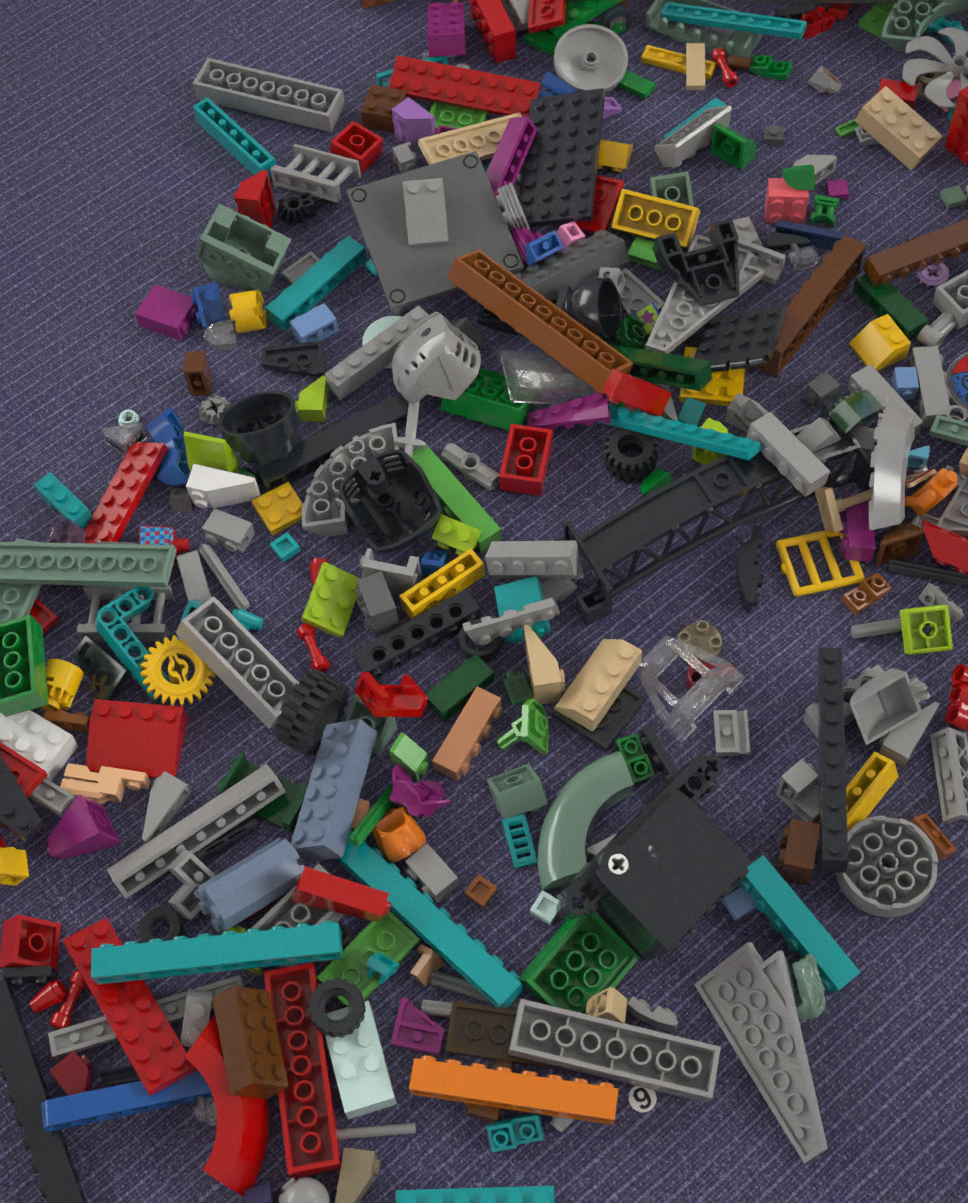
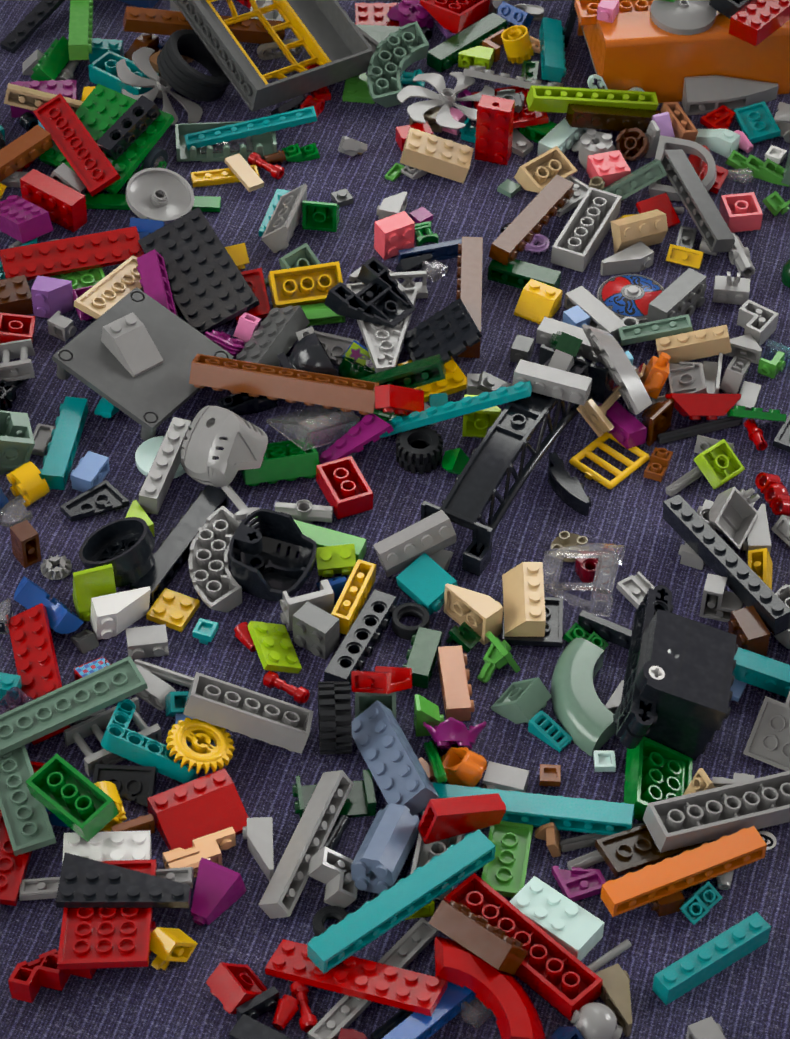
camera: 40 degrees left, 15 degrees down
light grey brick [180,989,213,1047] -> none
black tyre [308,978,366,1038] -> none
teal tile [366,952,400,984] -> none
light grey wing [462,598,560,645] -> none
light grey brick [496,183,530,232] -> none
blue slope [525,230,564,266] -> none
green brick [782,164,815,190] -> none
light grey piece [917,312,957,348] -> none

